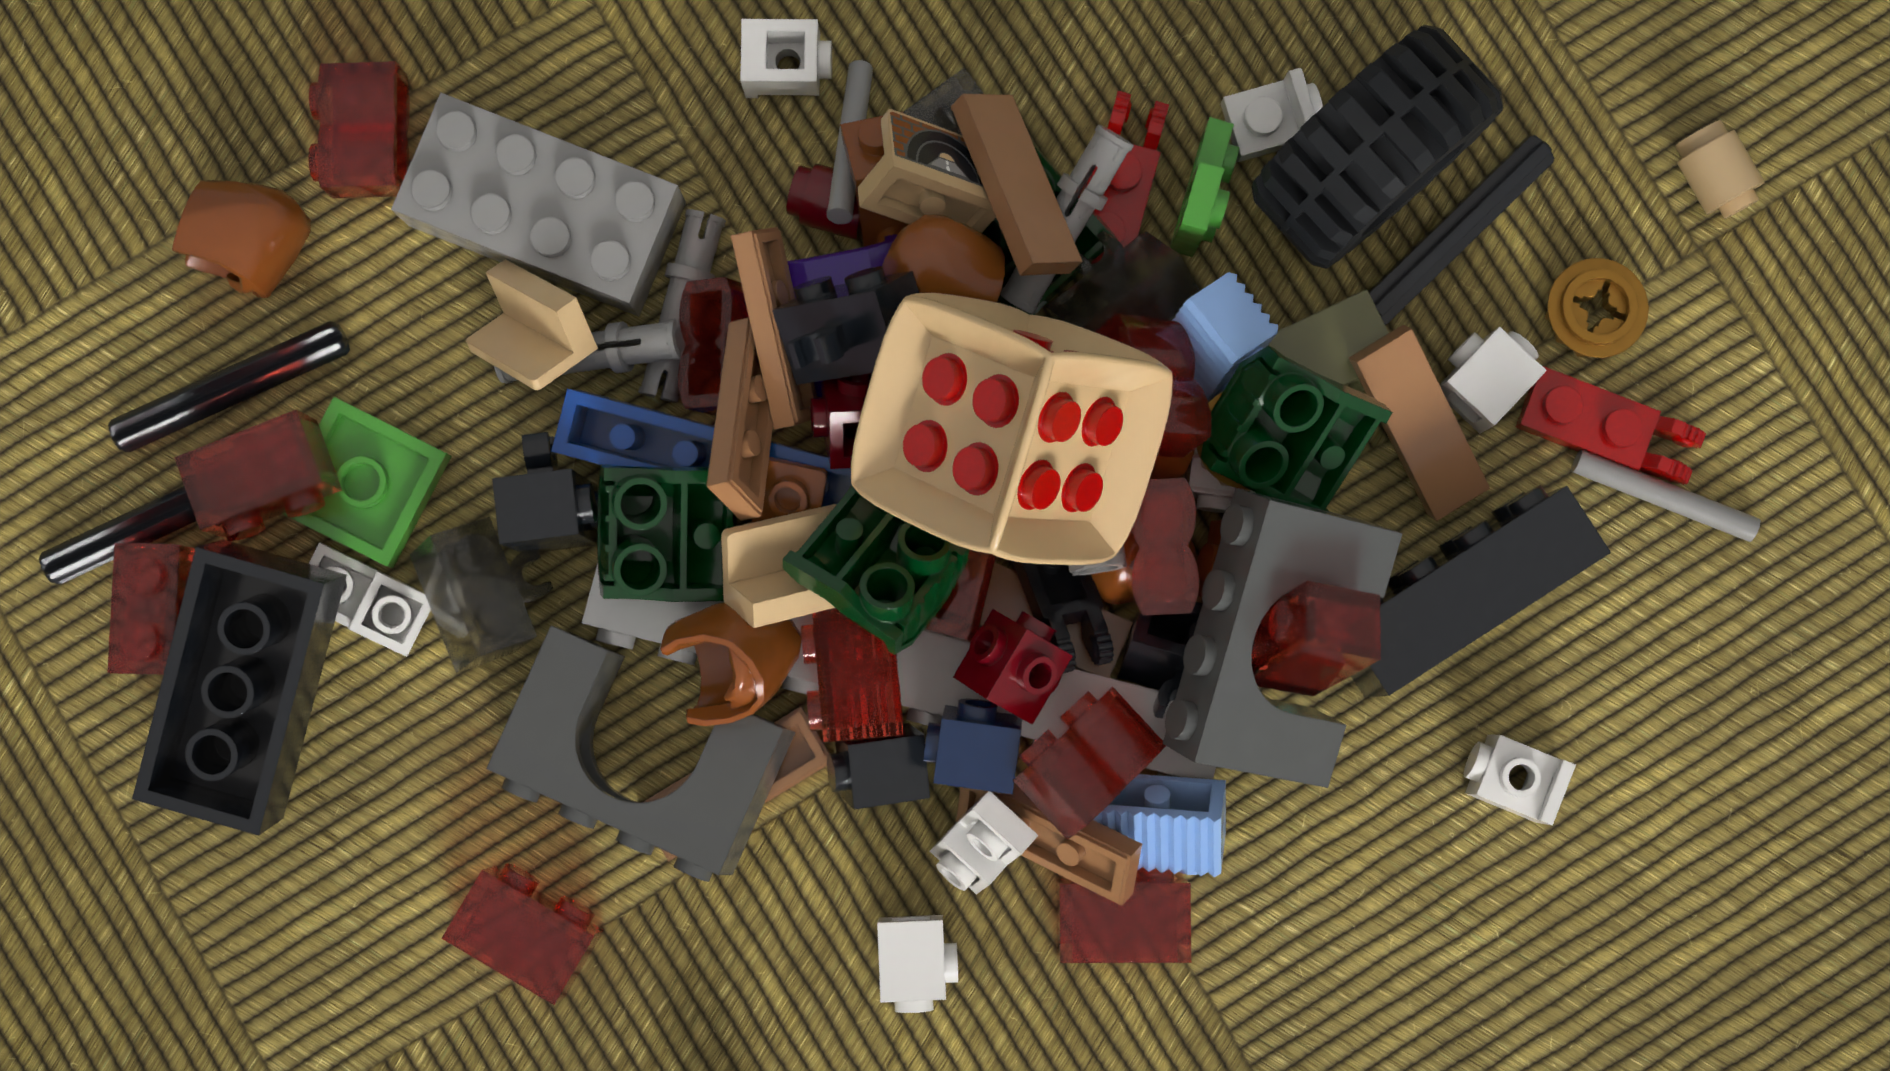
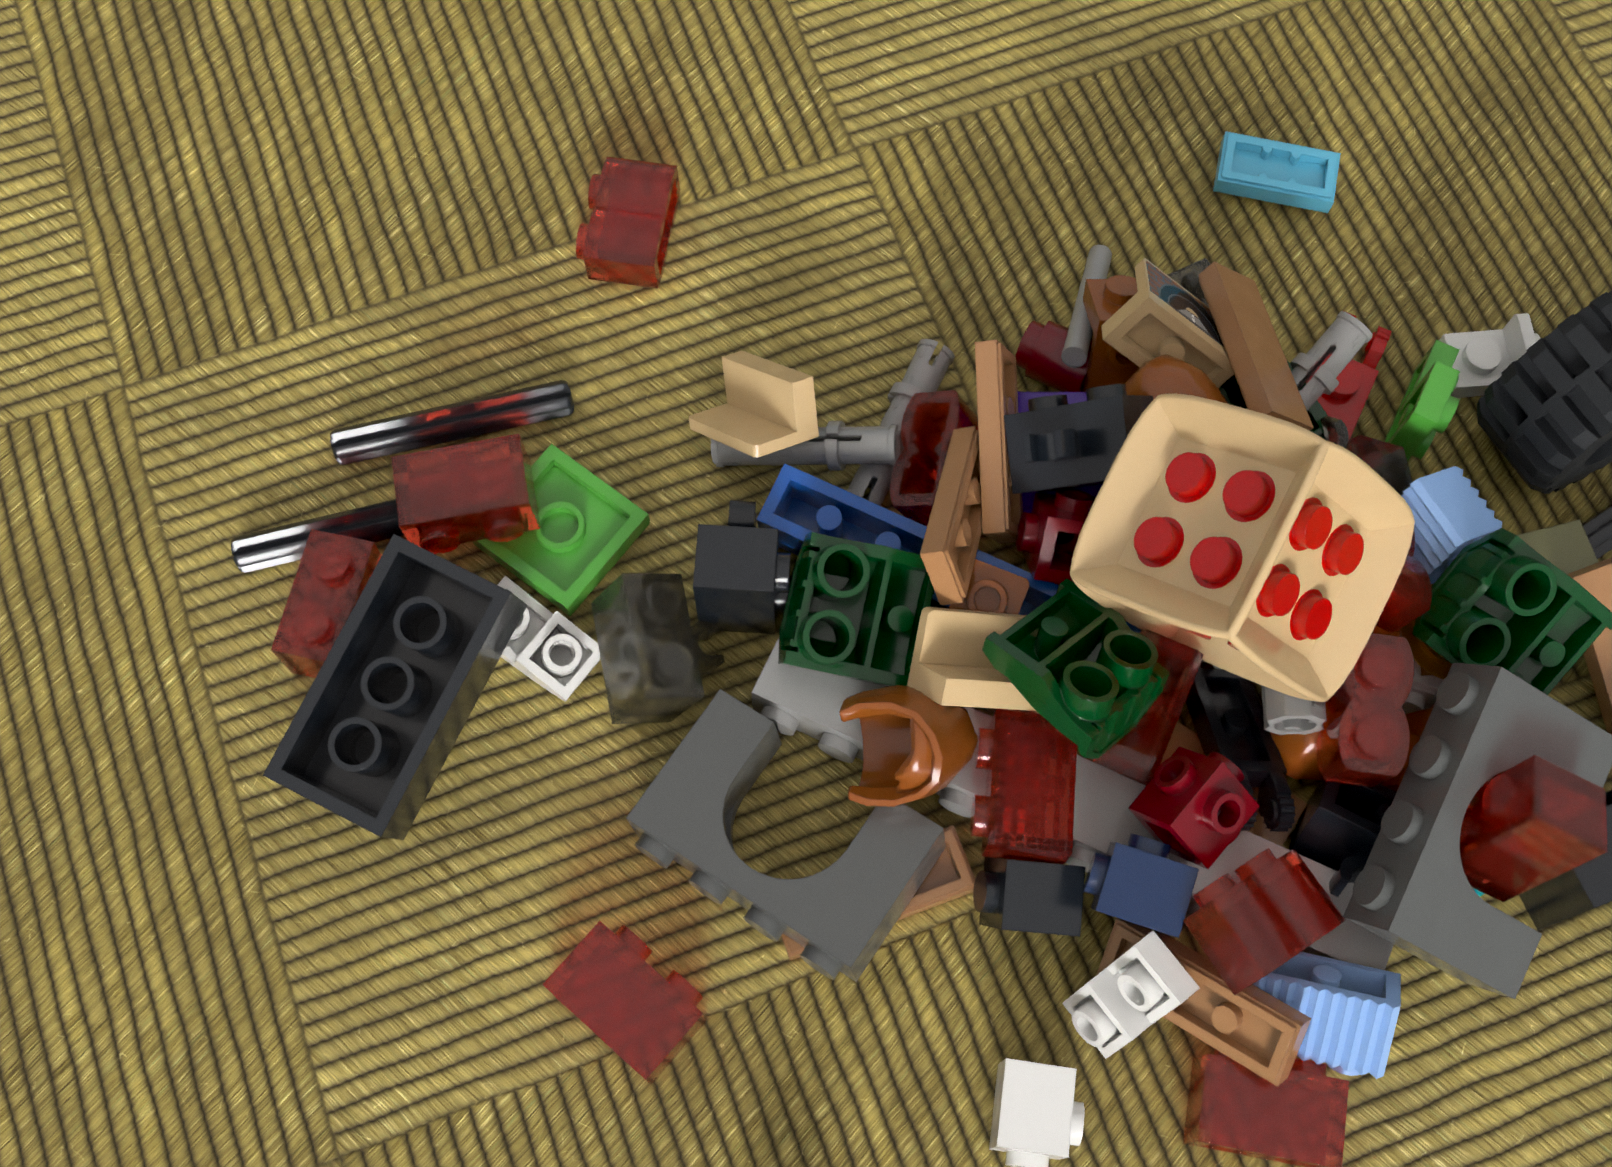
camera: 10 degrees right, 15 degrees down
dark orange piece [172,180,311,298] -> none
light grey brick [391,92,686,317] -> none
white brick [740,19,832,98] -> none

